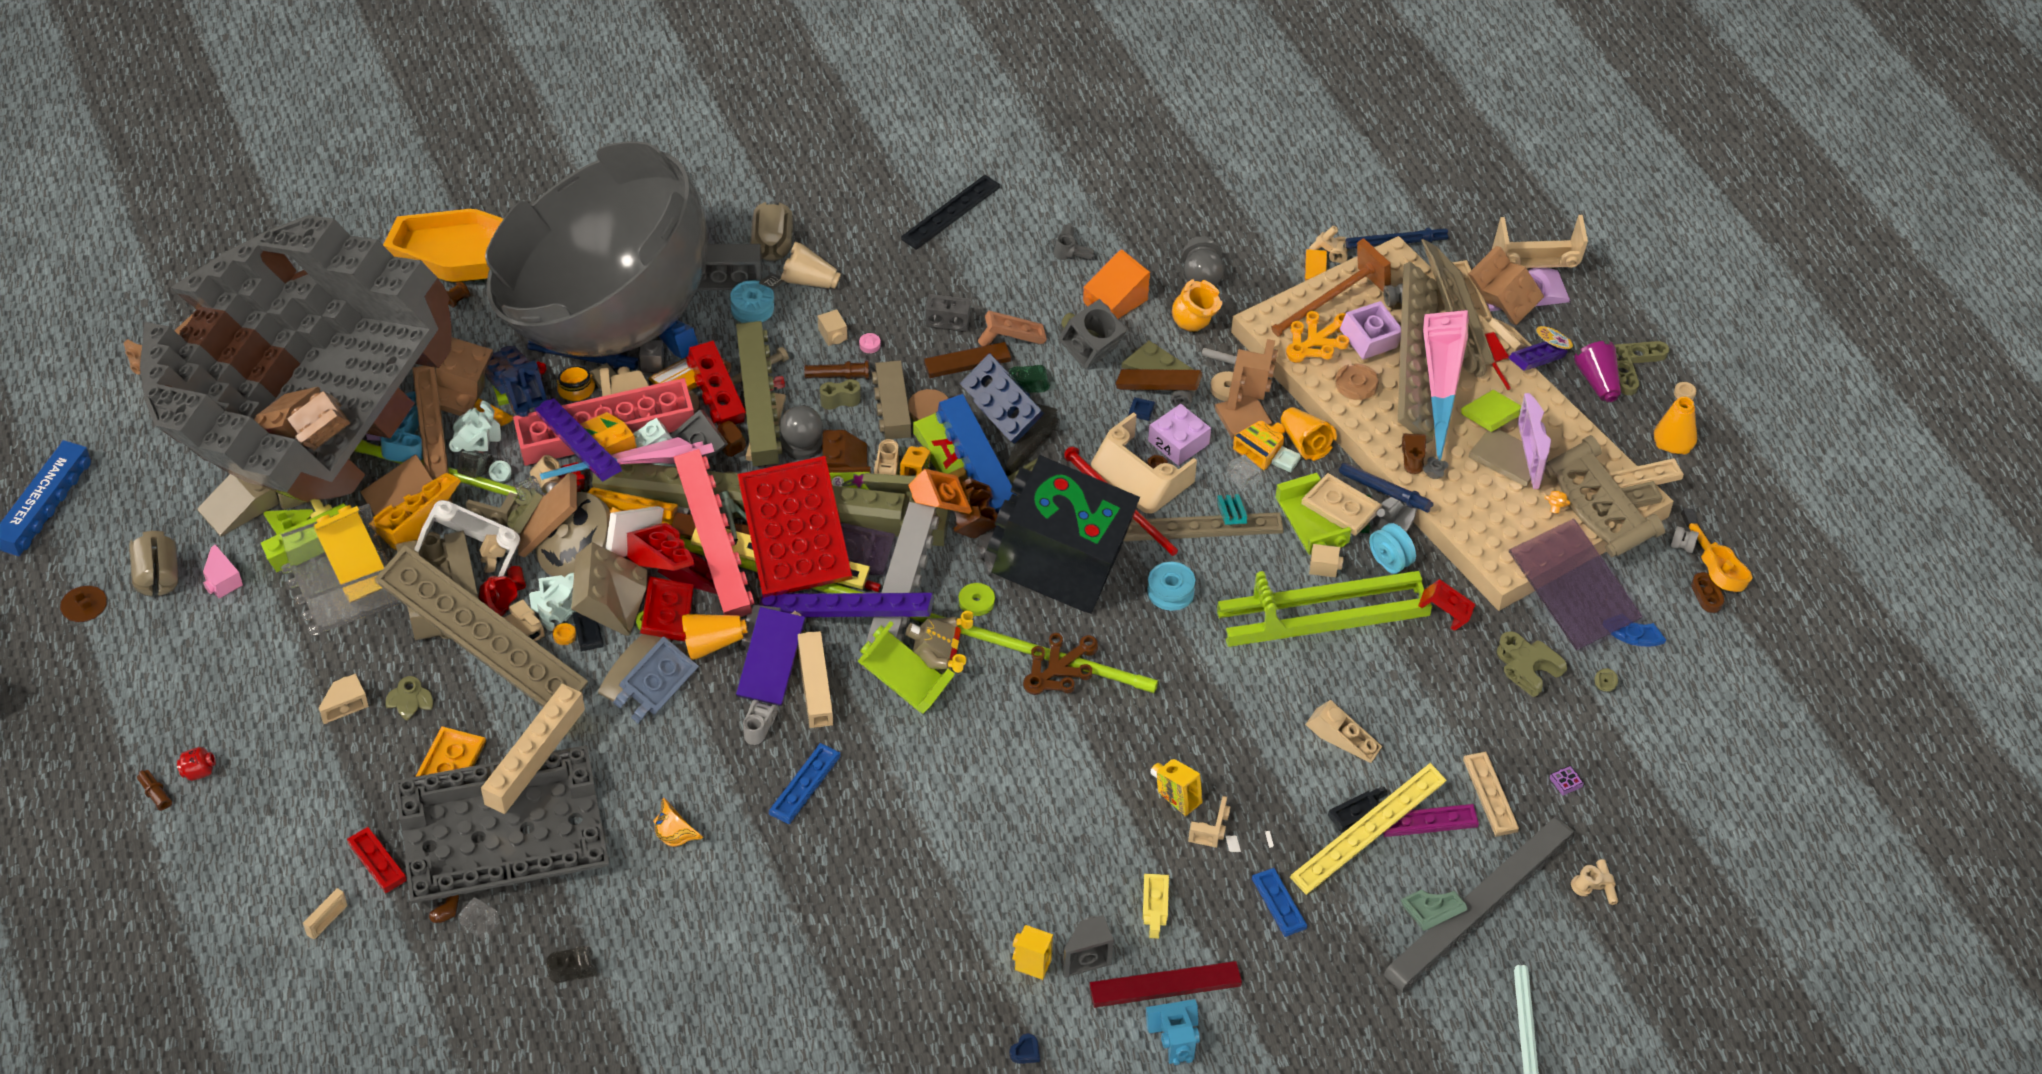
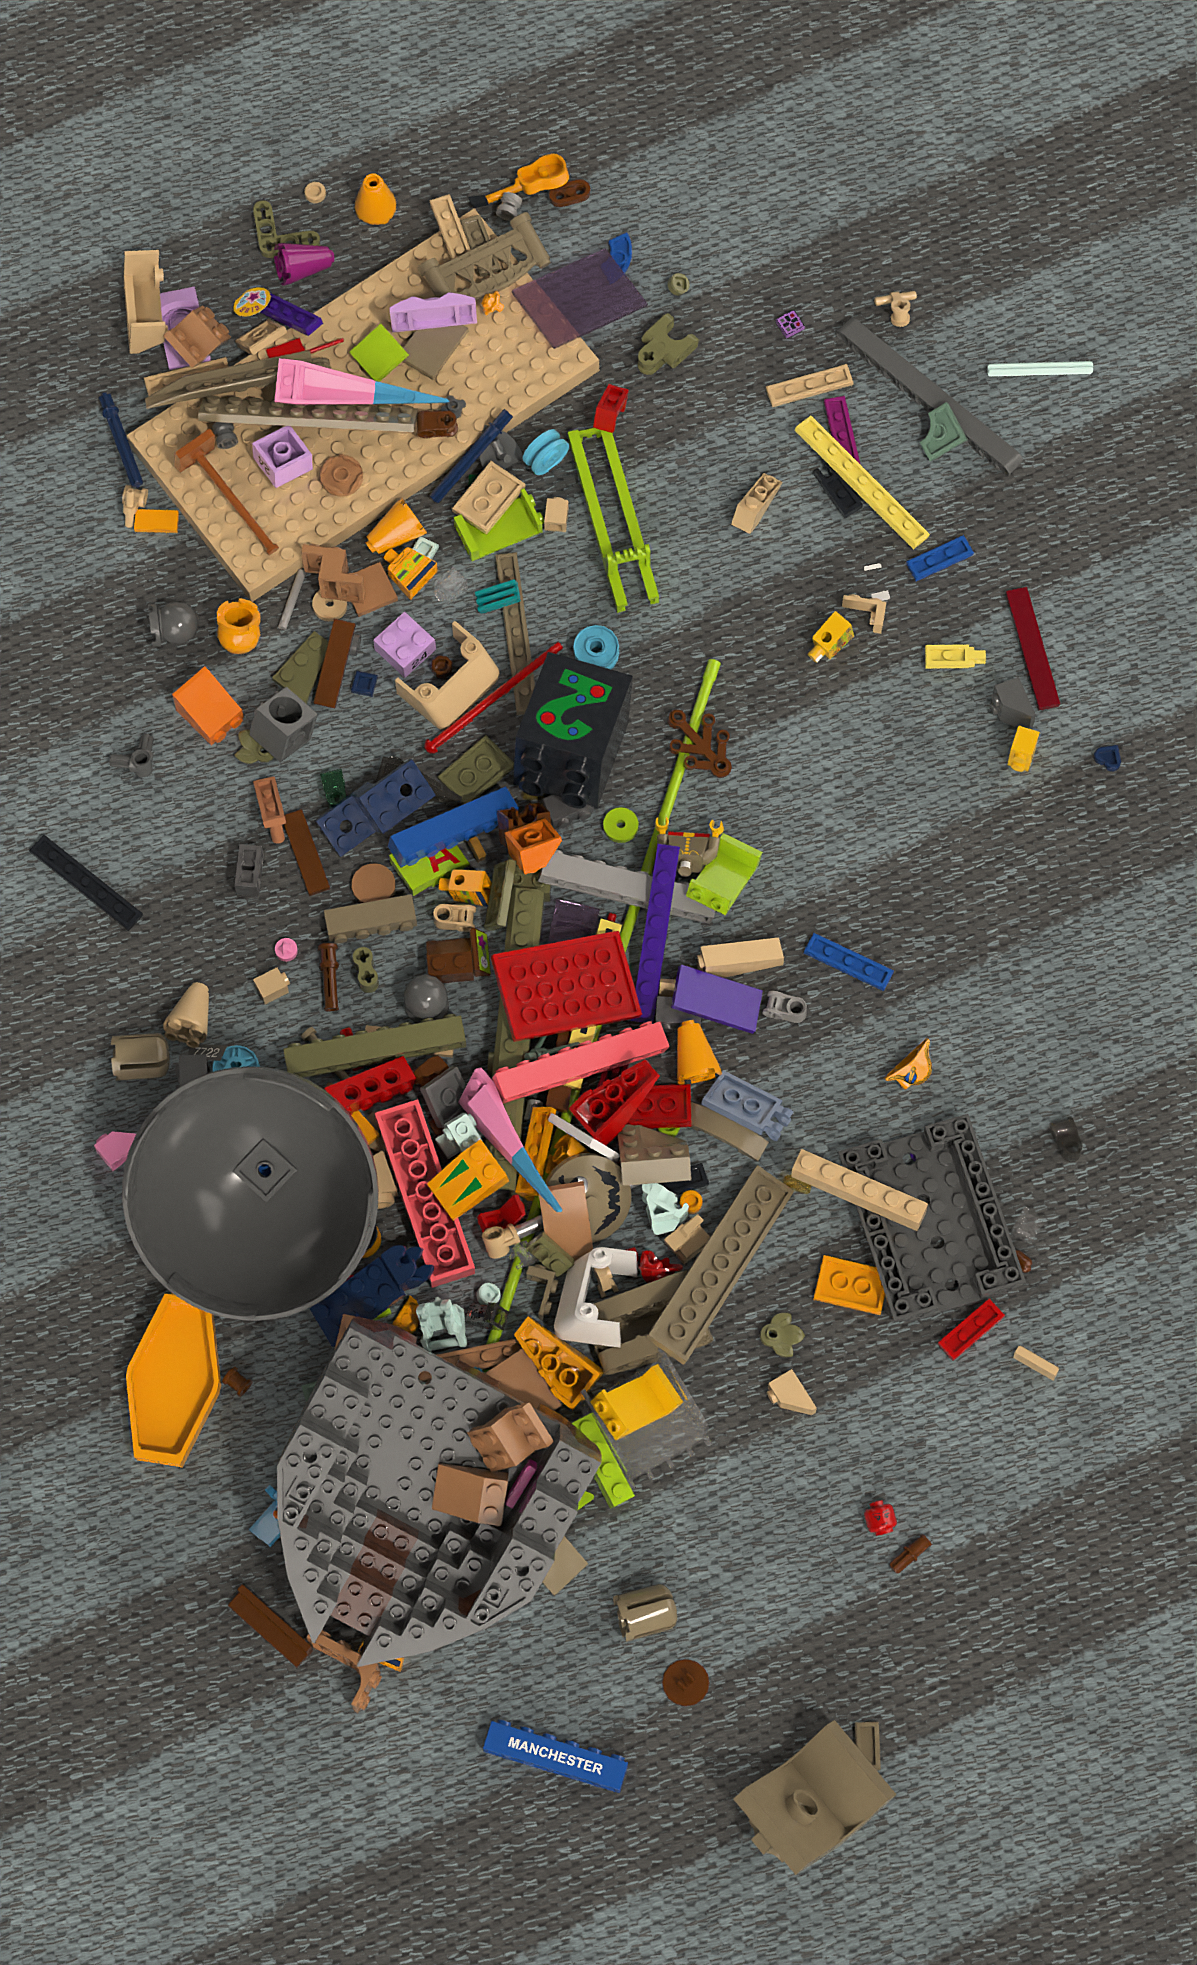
camera: 90 degrees left, 20 degrees up
bright pink slope [203,545,243,598] -> none
dark purple plate [535,398,622,482] -> none
dark azure tile [1146,999,1200,1065] -> none
light orange plant [1286,311,1349,363] -> none

